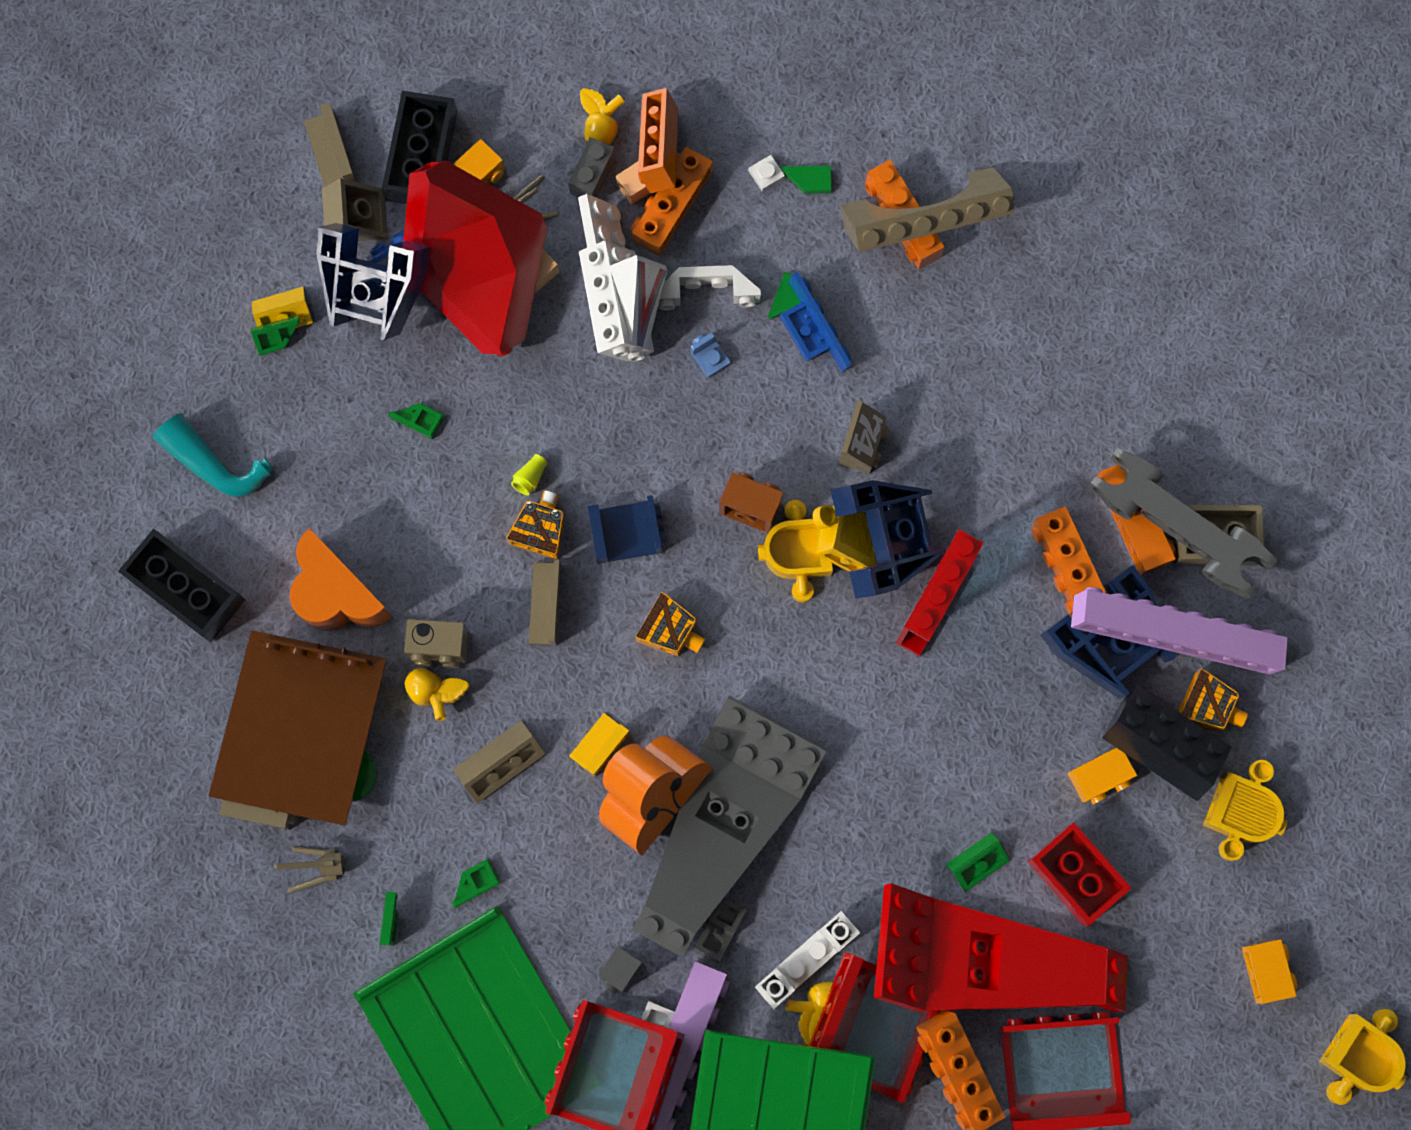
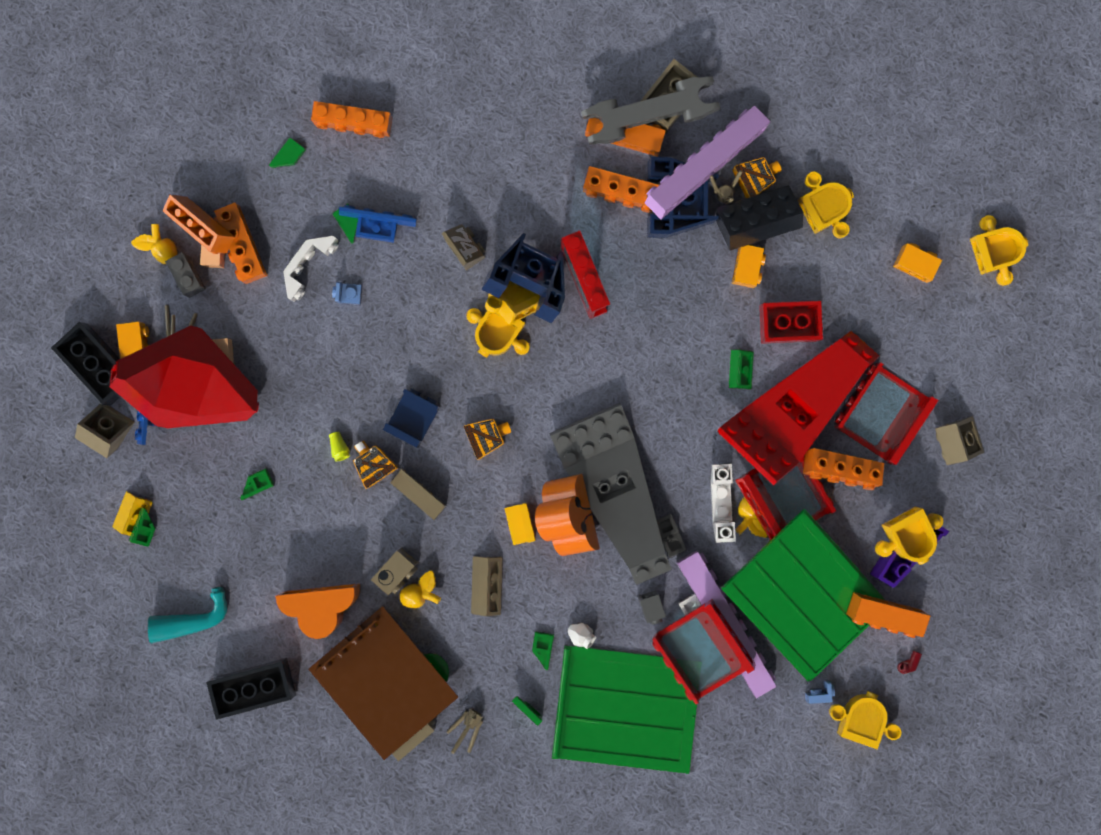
camera: 50 degrees left, 10 degrees up
dark tan panel [304,103,356,187] -> none
dark blue wedge [316,223,430,340] -> none
white wedge [578,194,667,362] -> none
dark orange brick [719,472,783,533] -> none
white plate [748,155,785,192] -> none
dark tan arch [840,167,1015,252] -> none
none -> white rock [568,623,596,649]
none -> dark tan plant [710,170,743,205]

